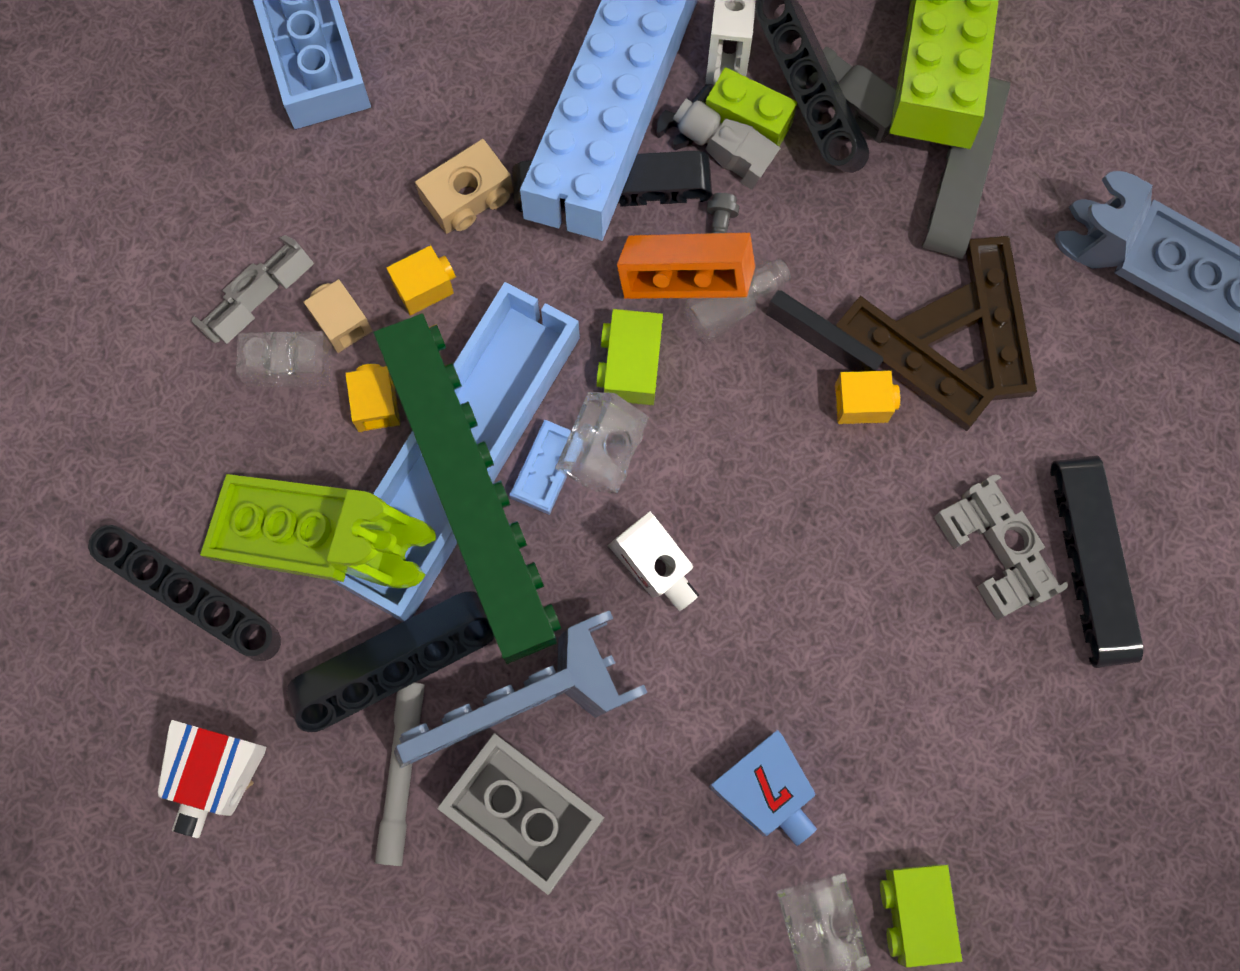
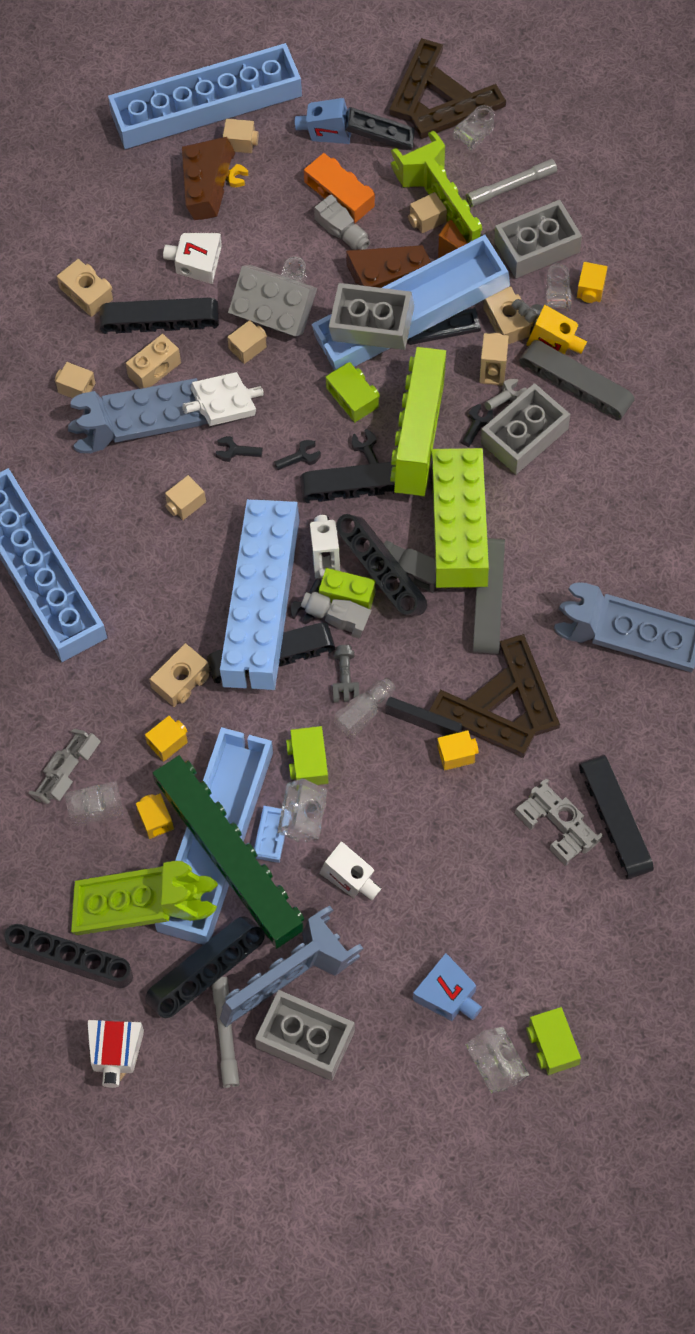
camera: 10 degrees left, 10 degrees down
tan brick [304,279,372,353] -> none
orange brick [617,233,755,299] -> none

